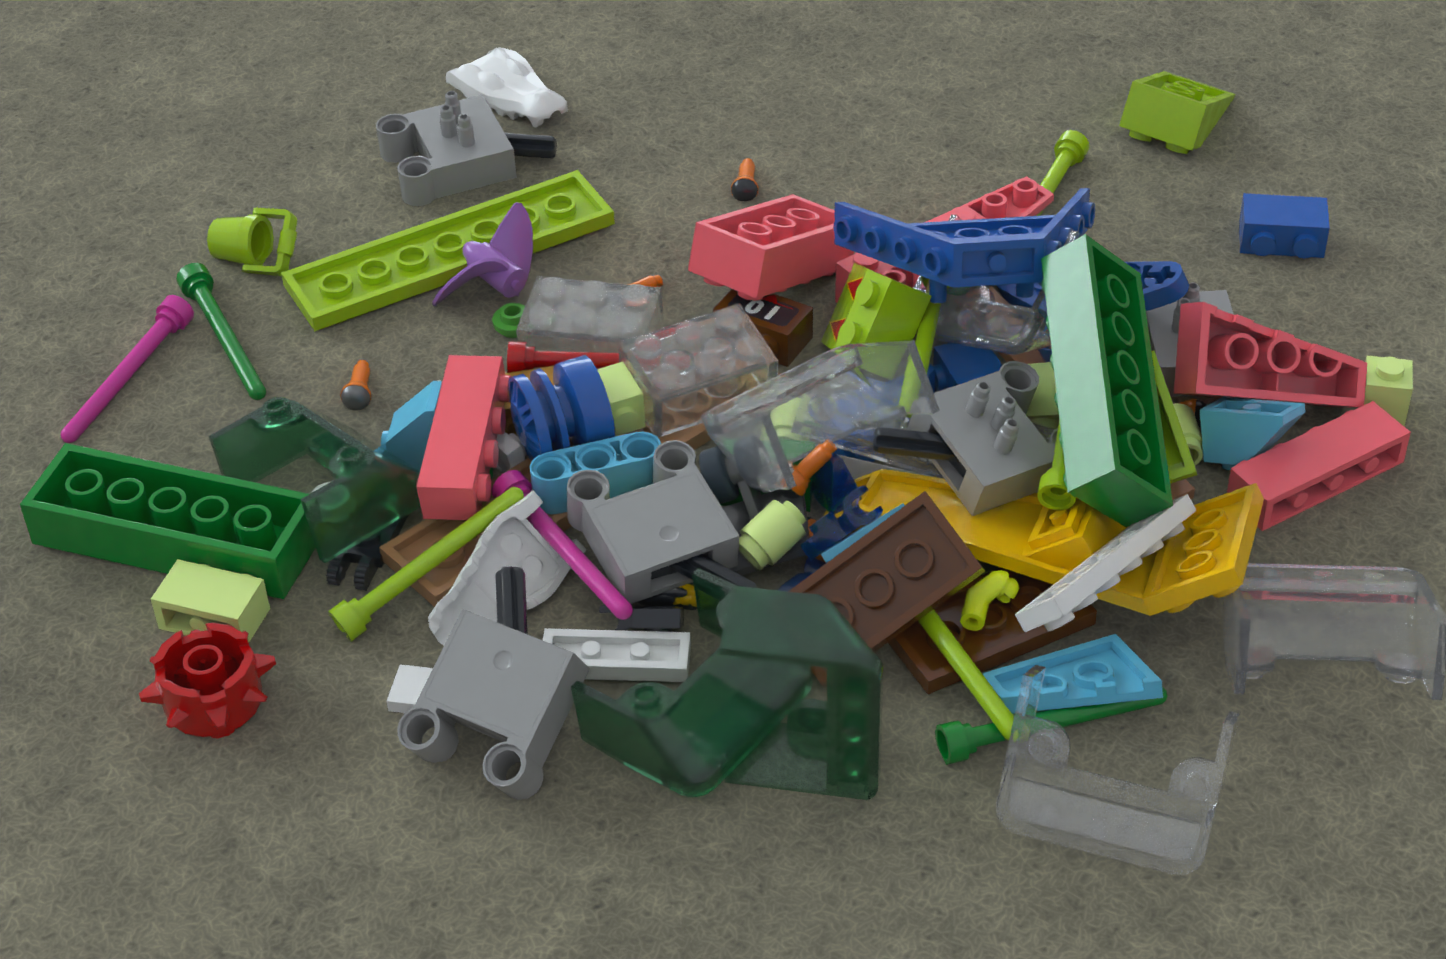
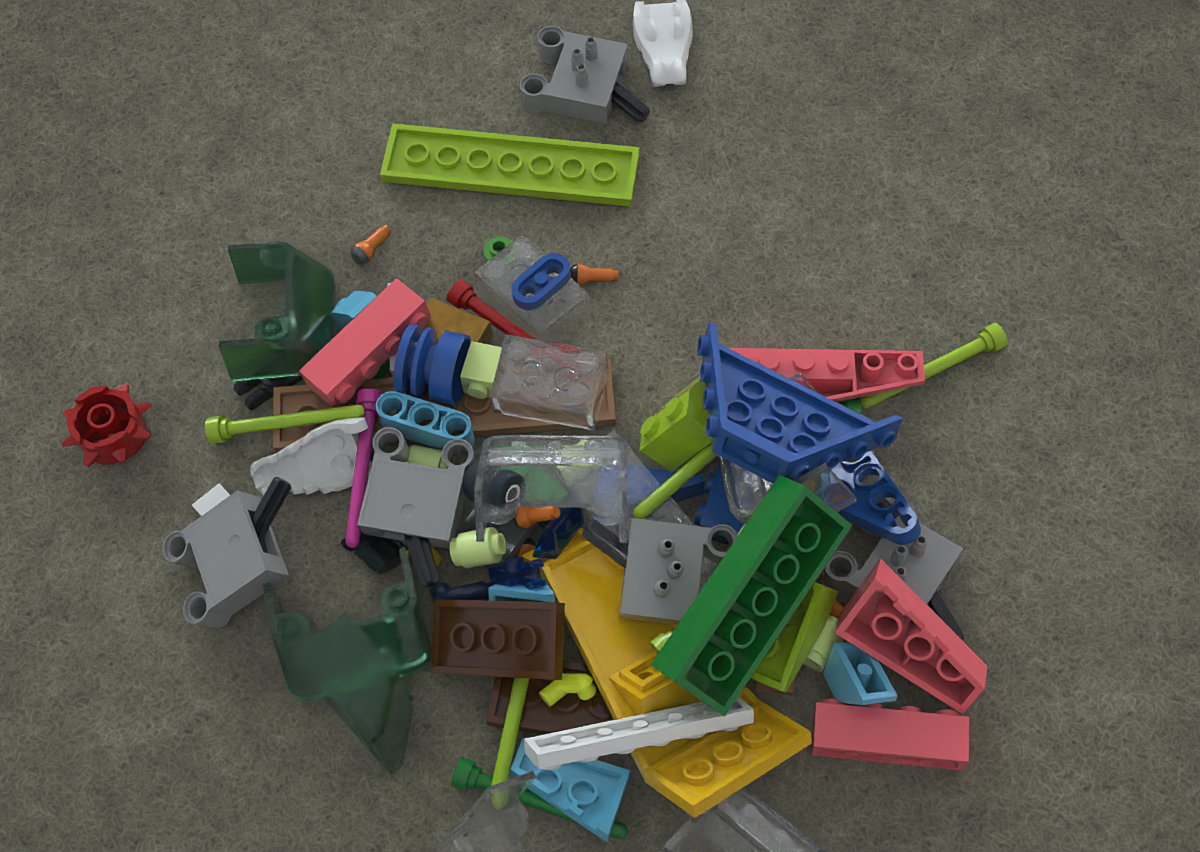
camera: 40 degrees right, 20 degrees up
green brick [20,443,323,599] -> none
dark pink piece [61,295,194,443] -> none
yellowish green brick [151,559,270,642] -> none
green piece [176,263,266,400] -> none
lime piece [207,208,297,276] -> none
medium lavender piece [432,202,533,306] -> none
white plate [543,628,691,682] -> none
coral brick [688,194,854,301] -> none
reddish brown brick [713,289,813,367] -> none
piece [731,158,759,201] -> none
lime slope [1119,71,1235,154] -> none
blue brick [1239,193,1330,258] -> none
yellowish green brick [1364,356,1413,426] -> none
none -> blue plate [511,253,571,310]

